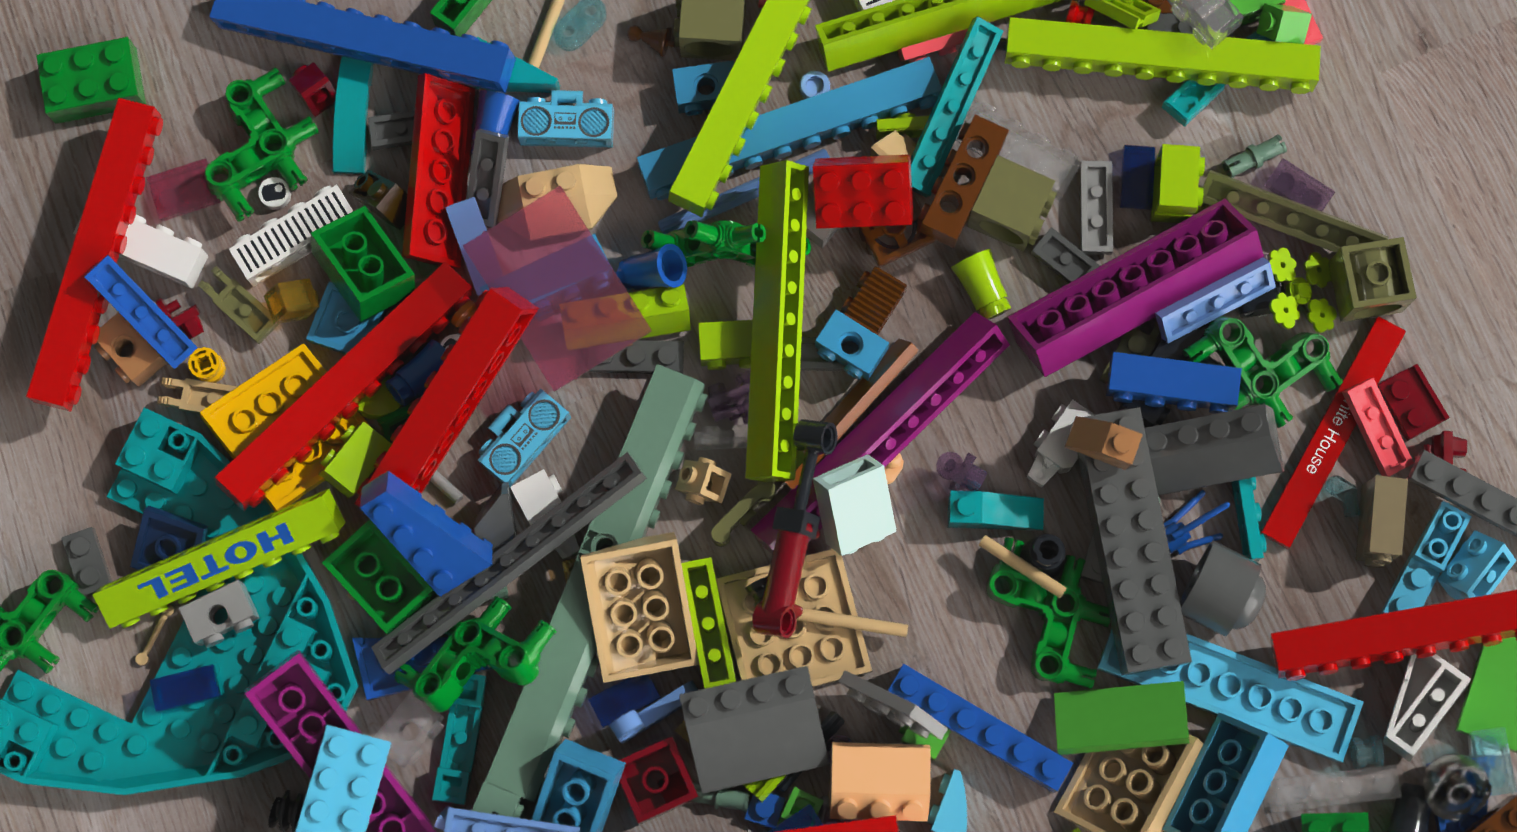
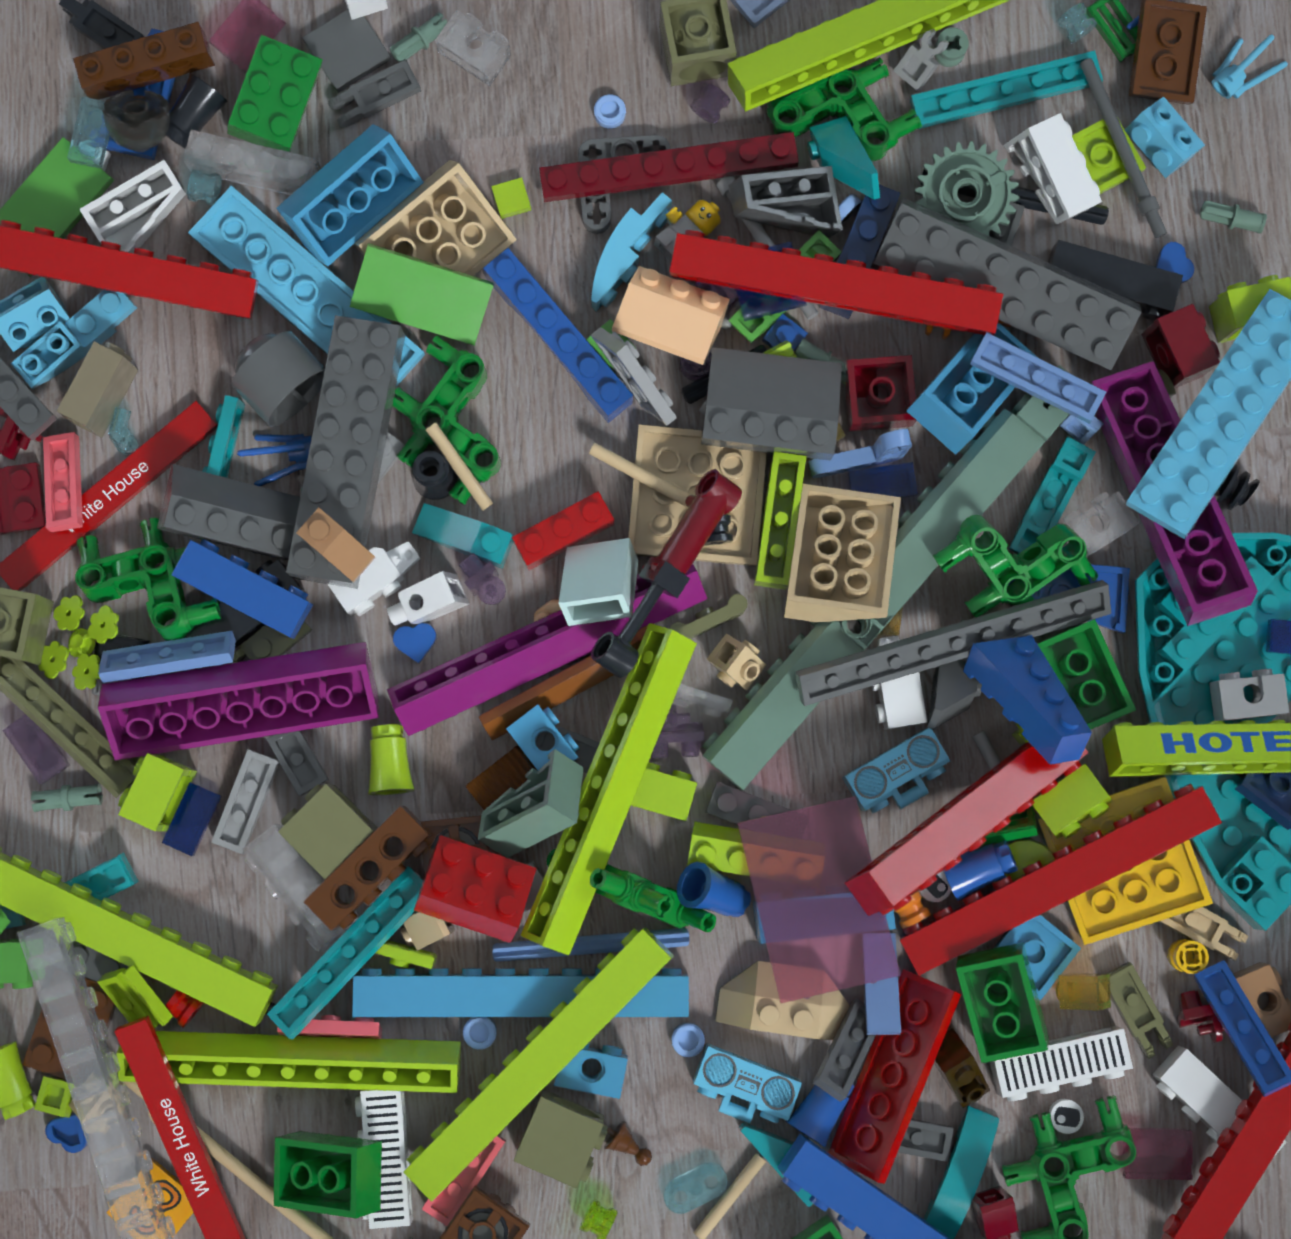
camera: 170 degrees left, 5 degrees up
none -> white torso [387,571,469,626]
none -> blue tile [393,623,437,664]
none -> sand green wedge [478,749,584,858]
none -> red brick [512,491,614,571]
none -> light blue tile [671,1022,705,1057]

